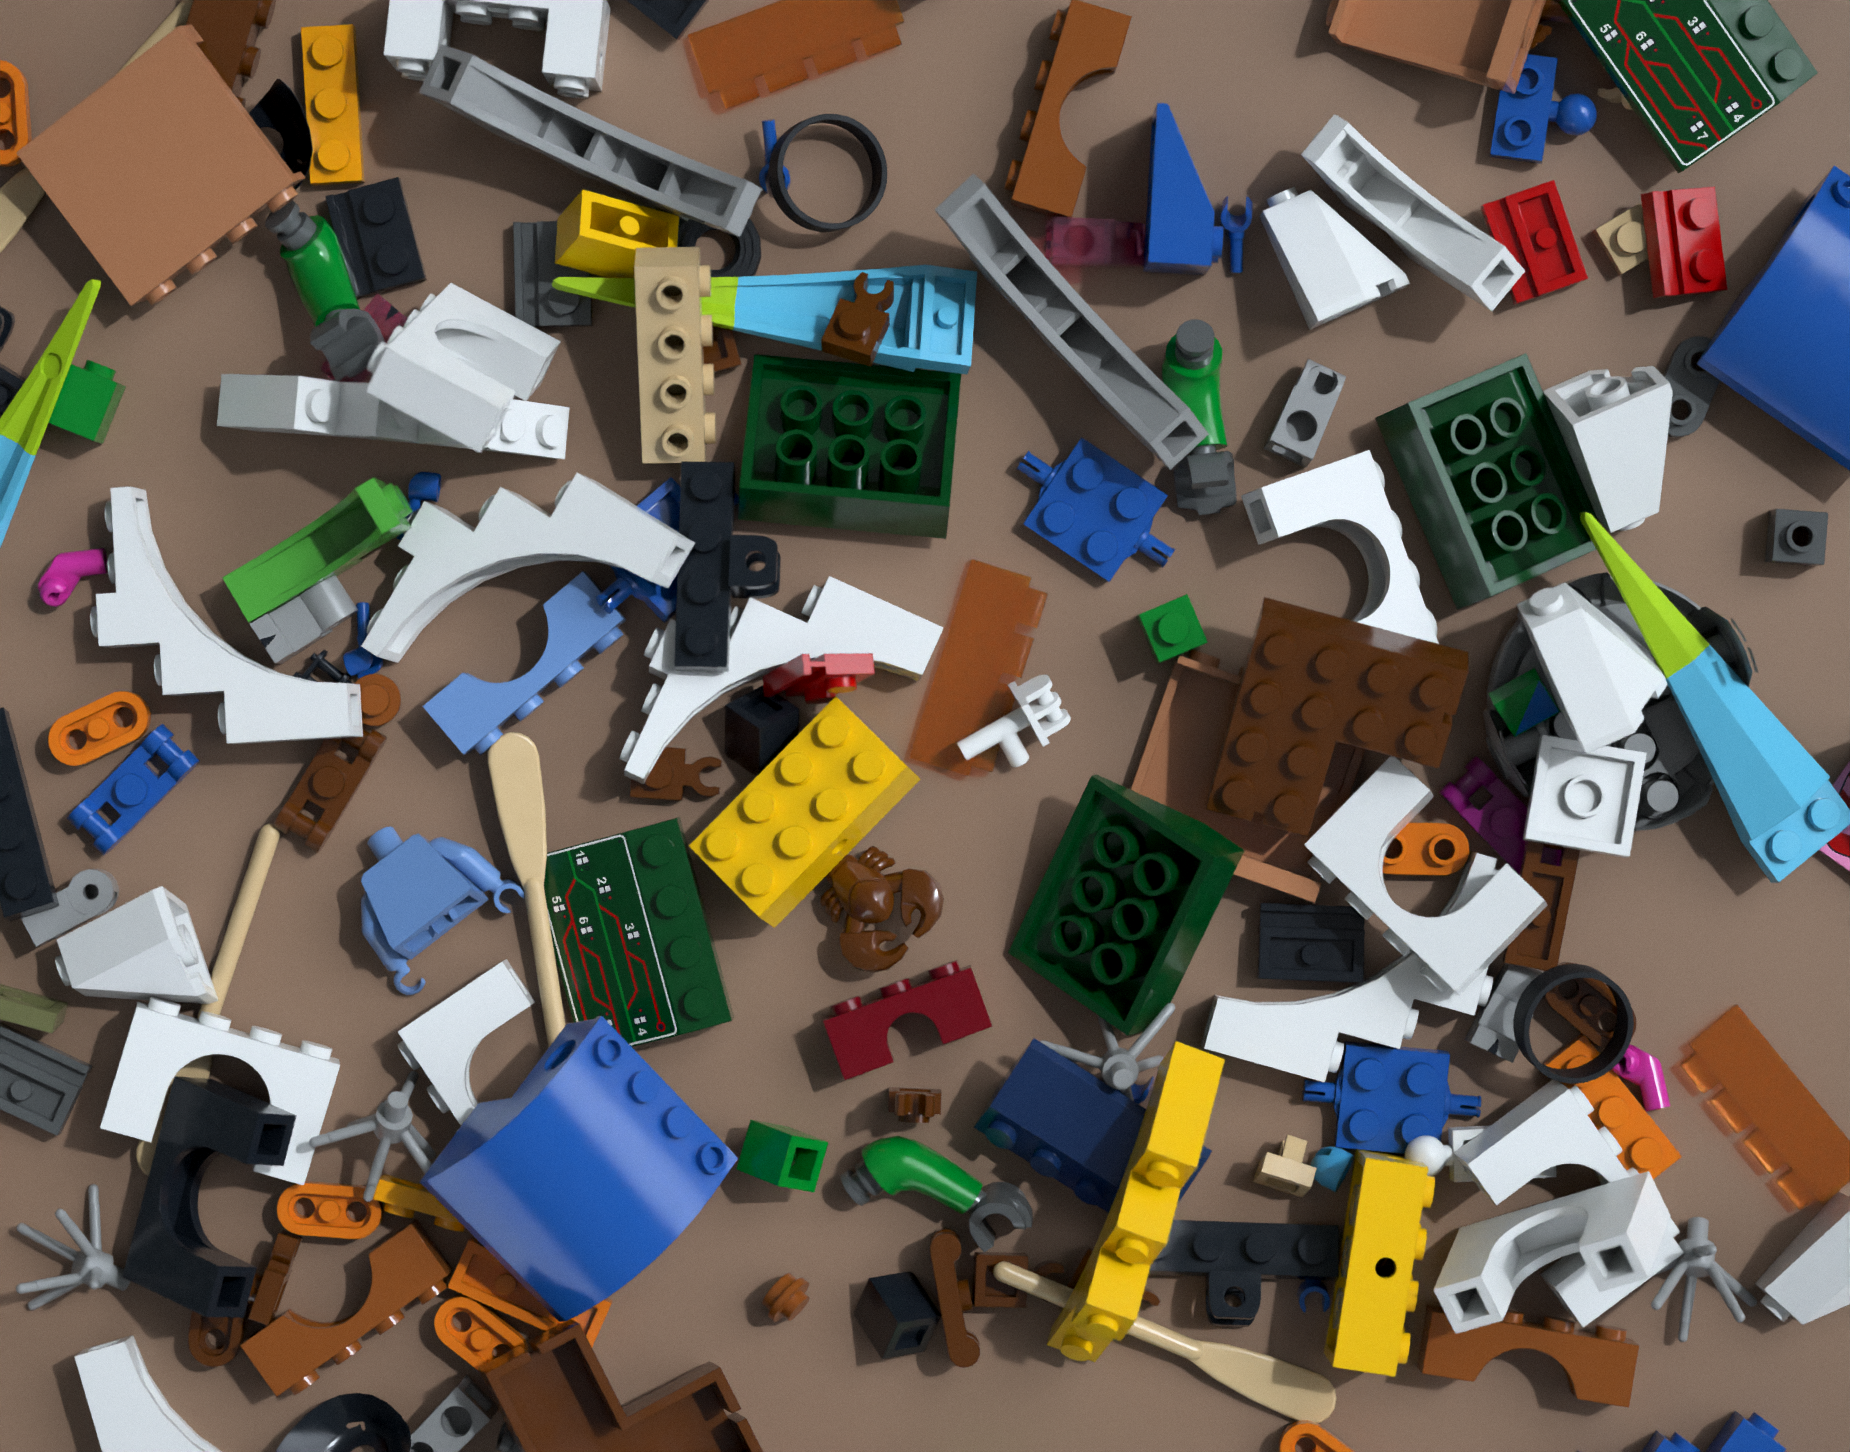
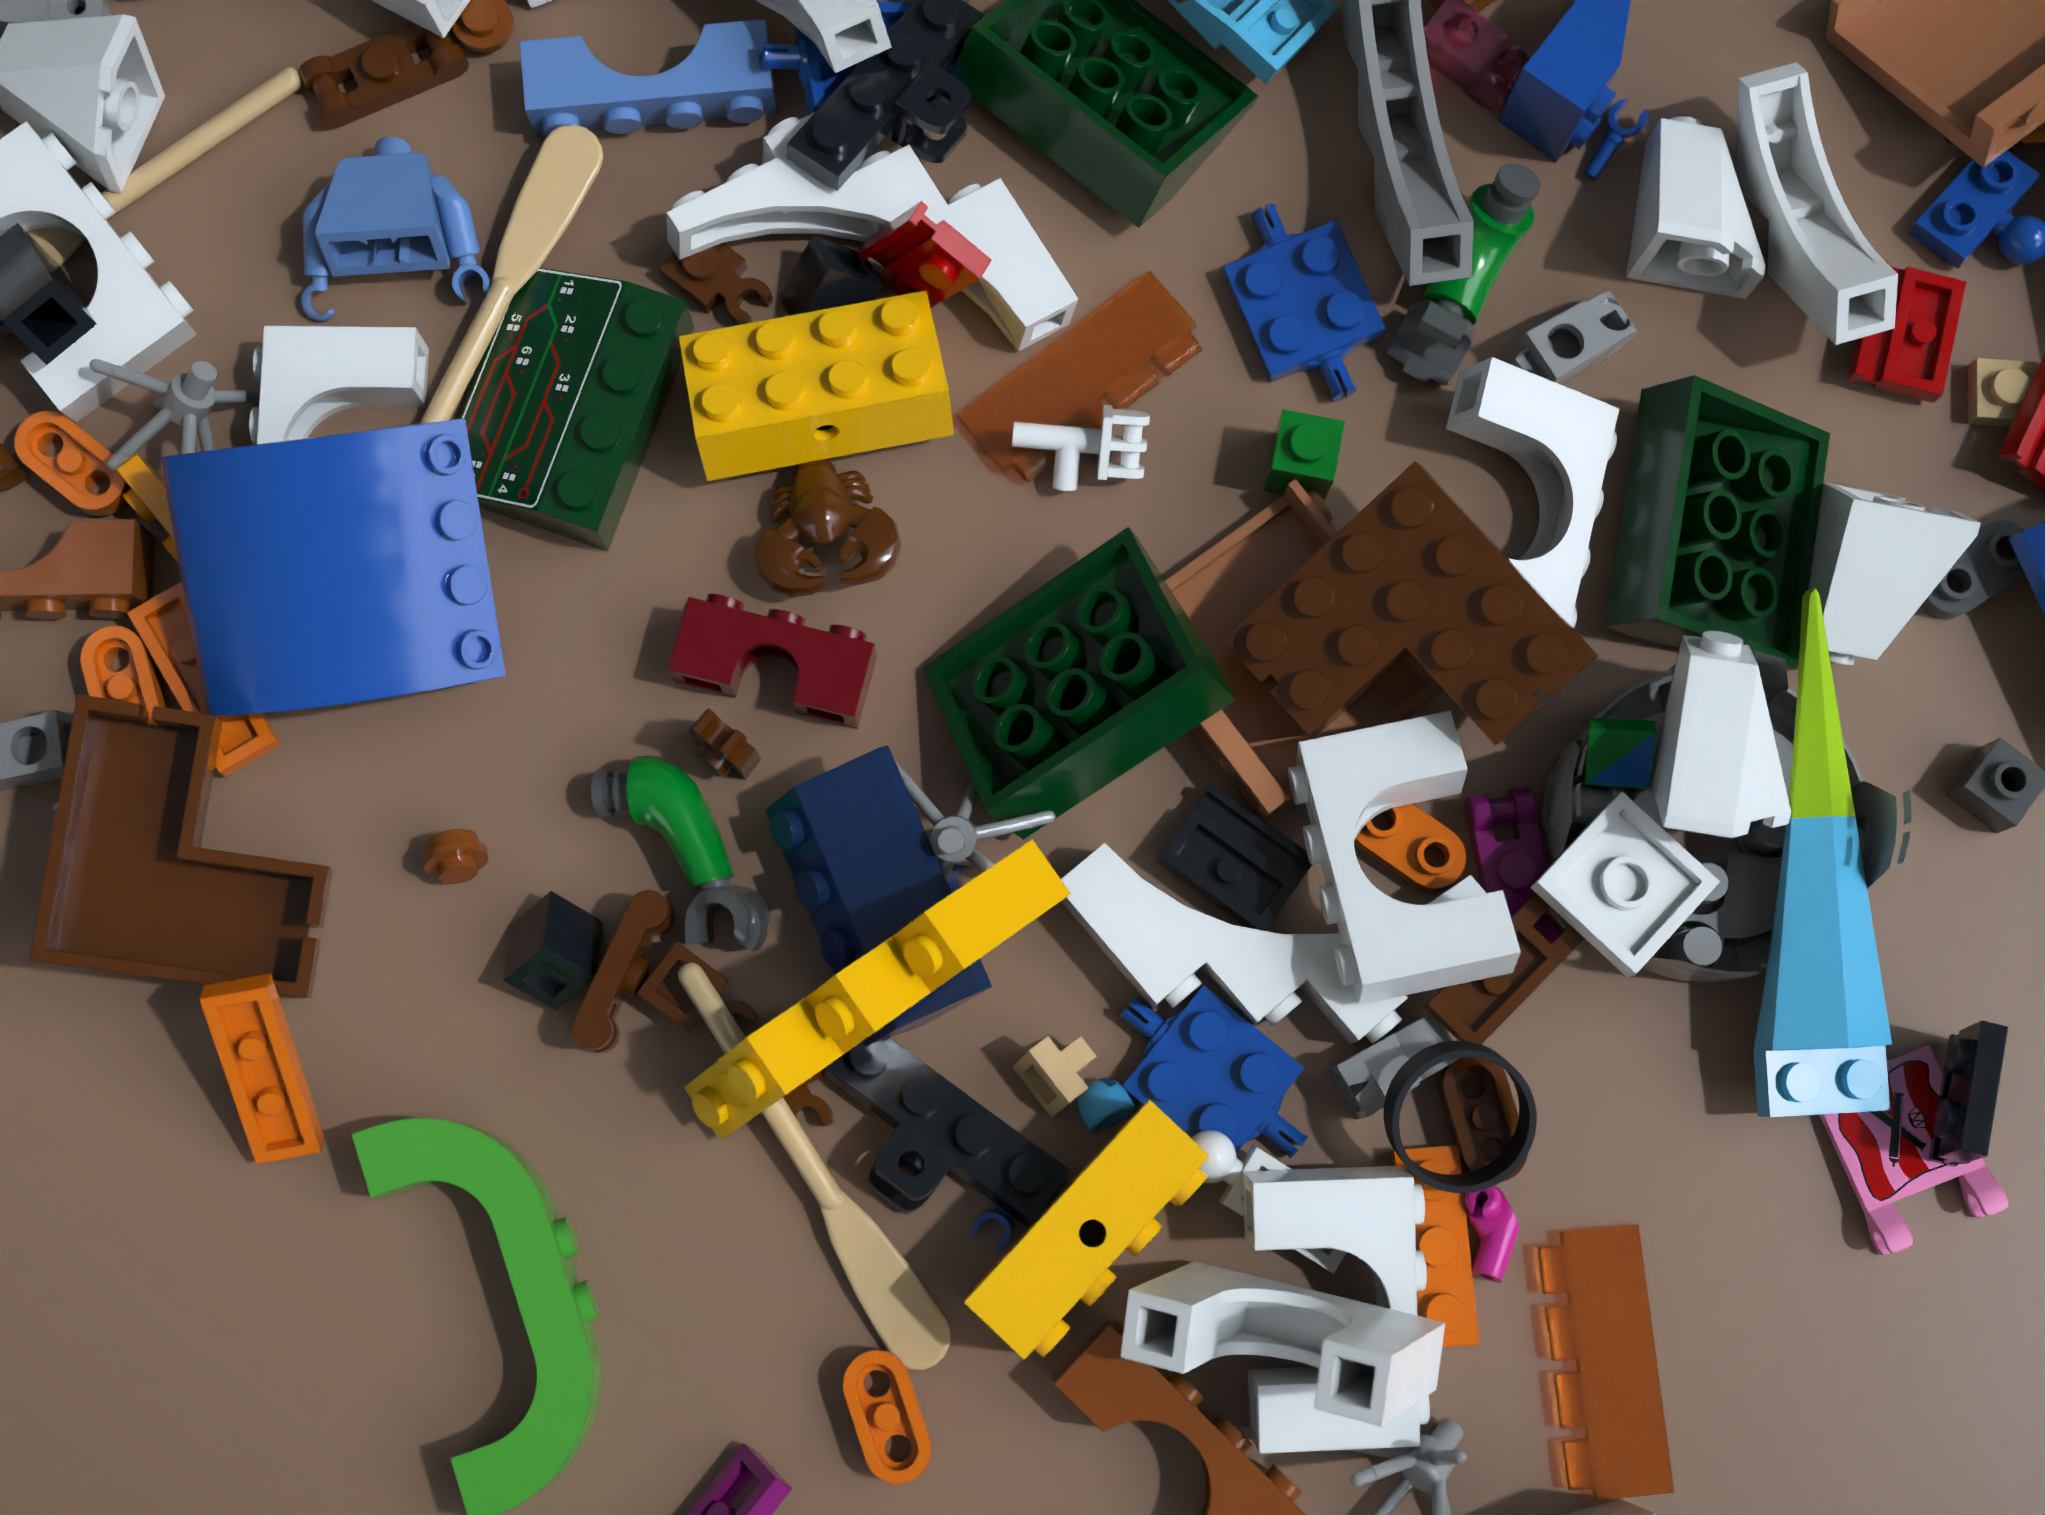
camera: 30 degrees right, 10 degrees down
green brick [736,1119,829,1192] -> none

